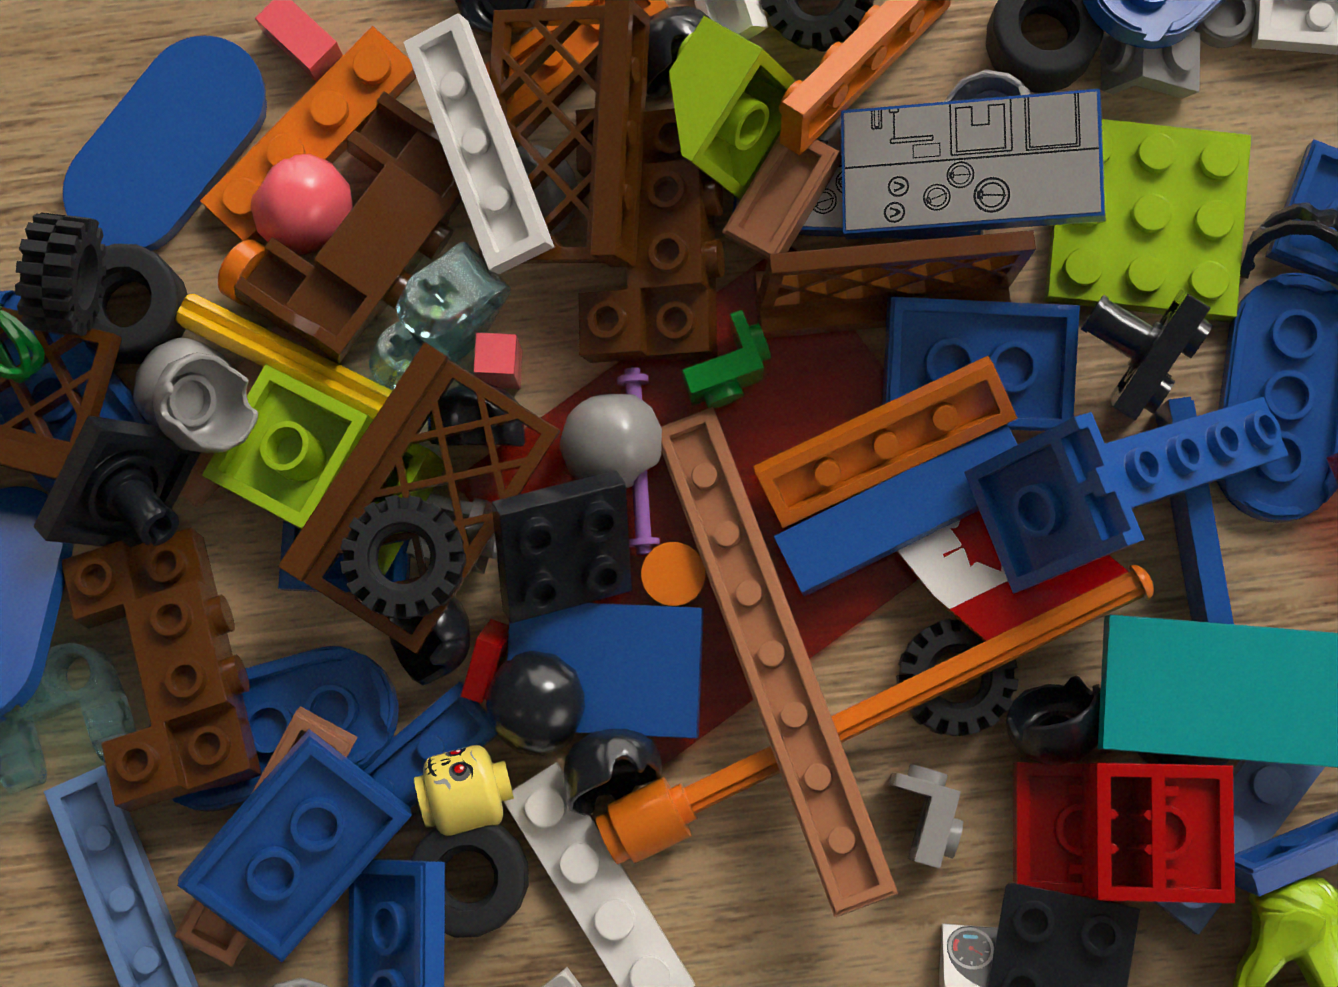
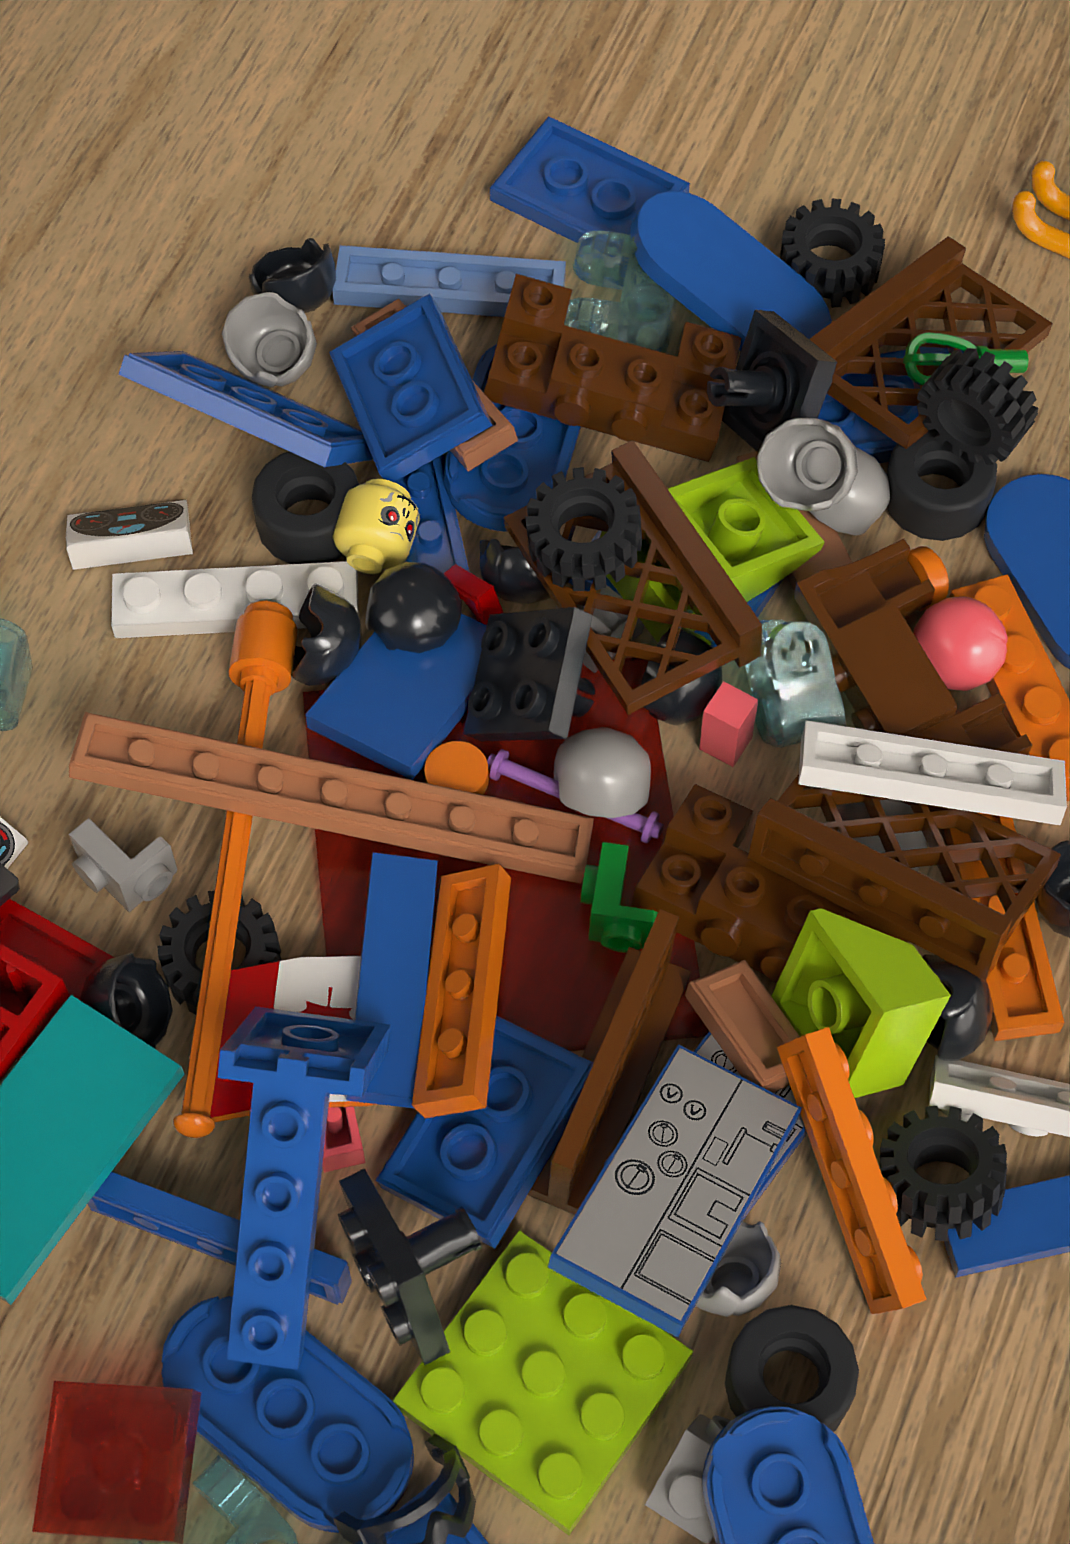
camera: 115 degrees right, 20 degrees down
yellow axle [176,294,392,419] -> none

